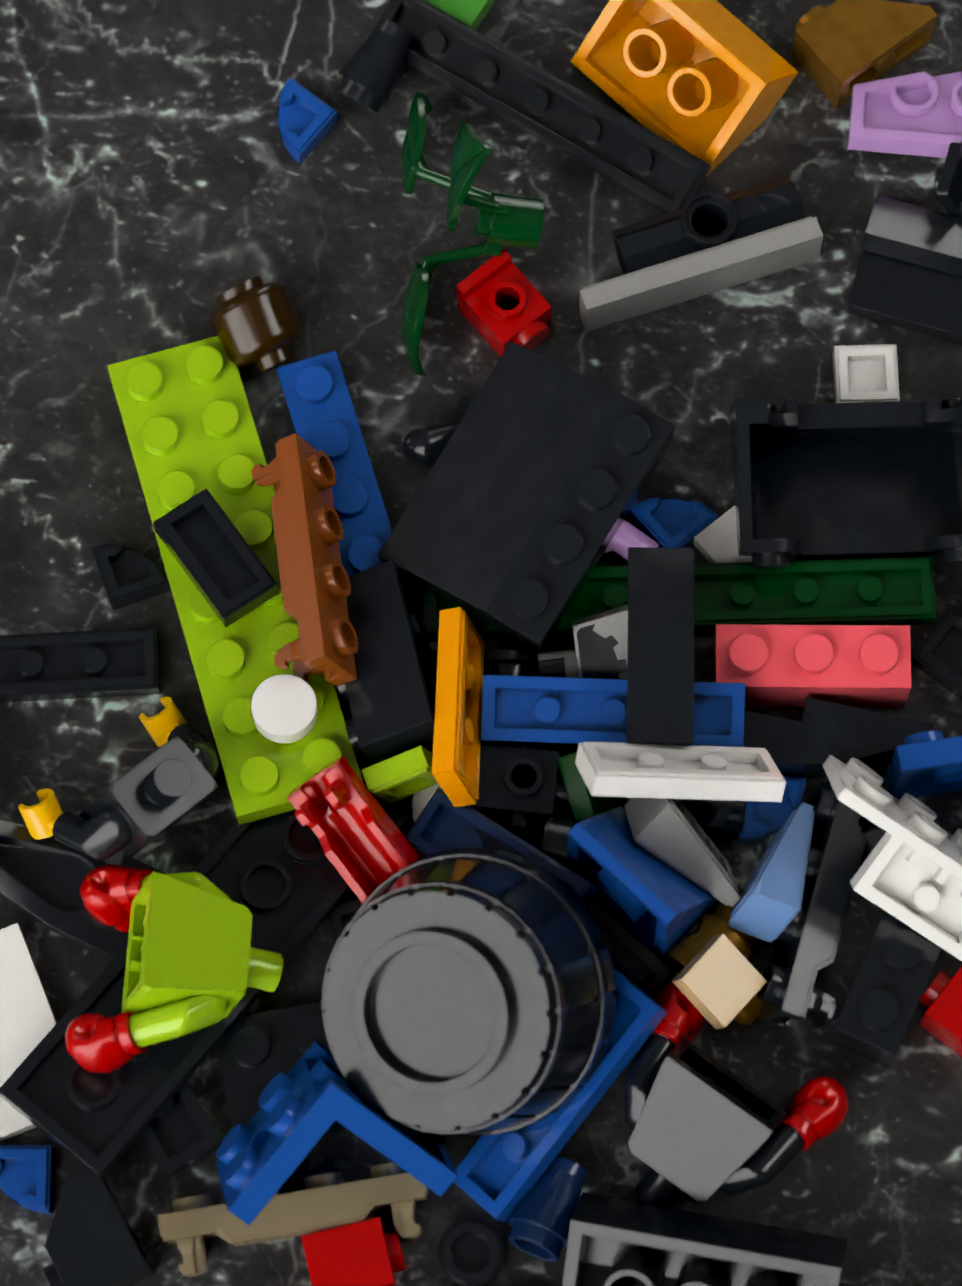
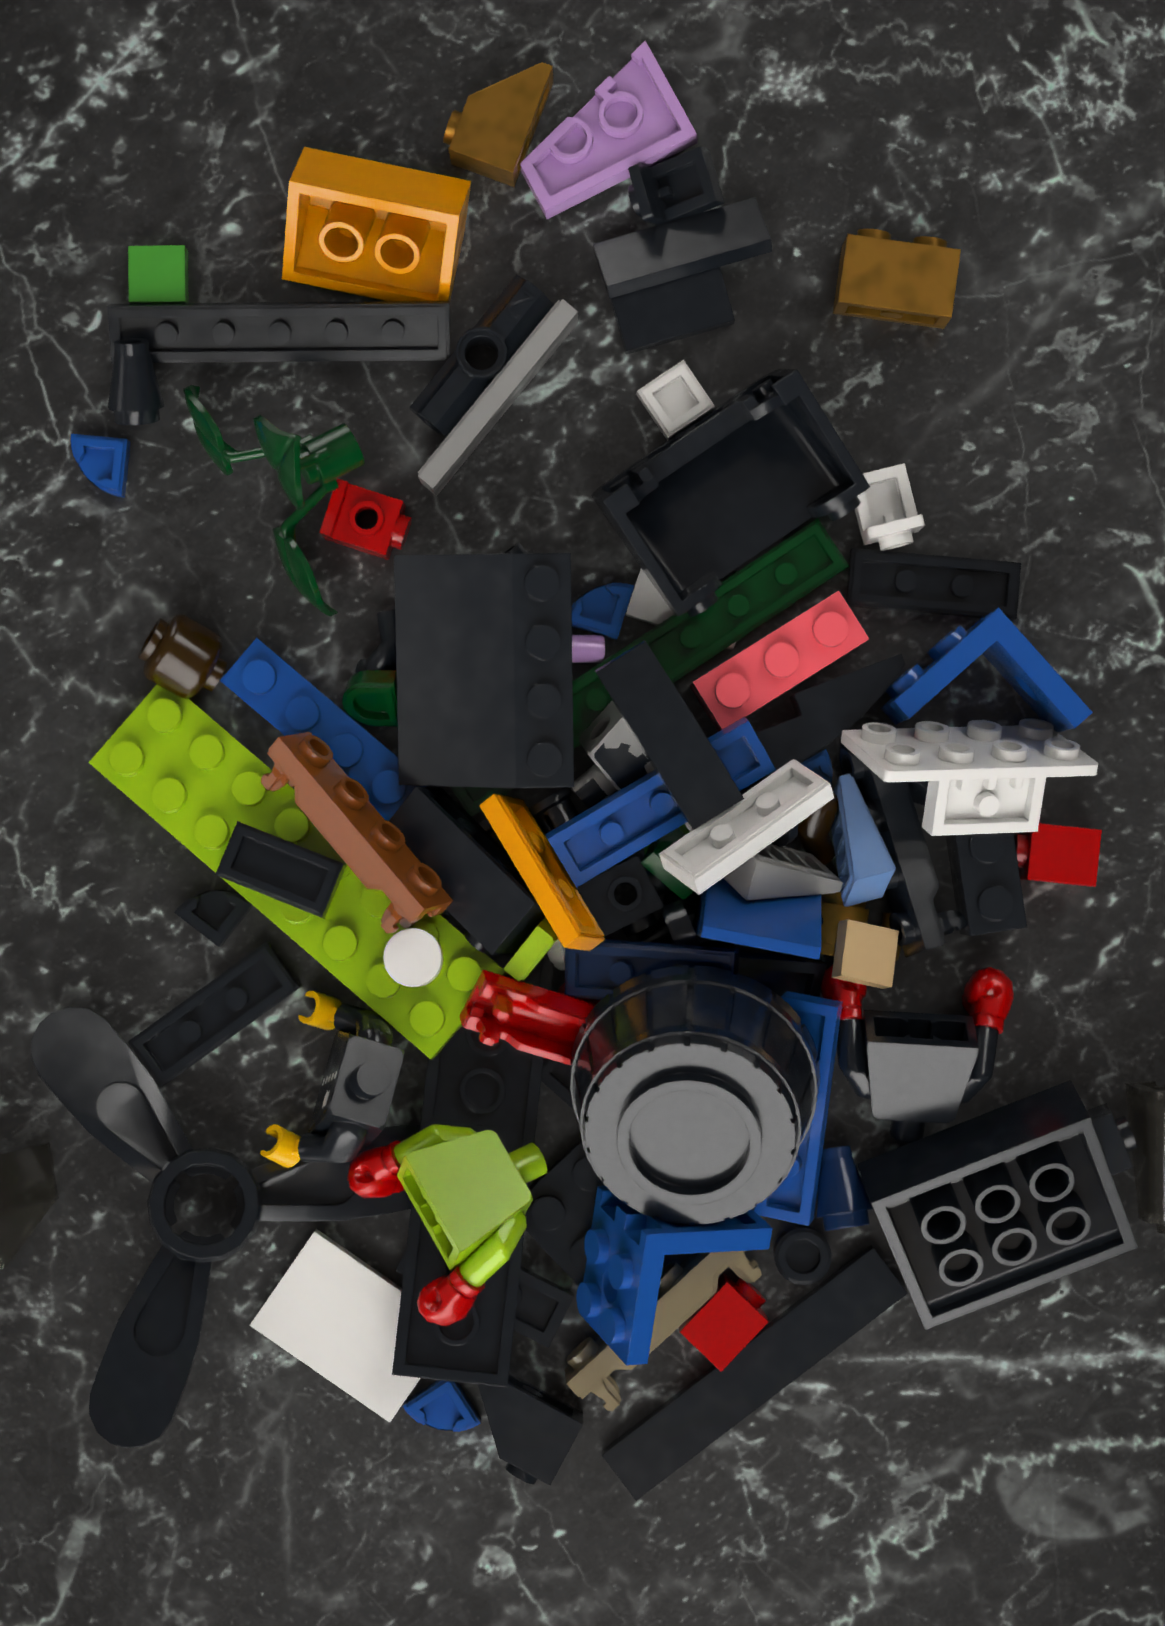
camera: 40 degrees left, 15 degrees up
none -> dark green tile [342,670,398,726]
none -> dark brown arm [797,786,839,865]

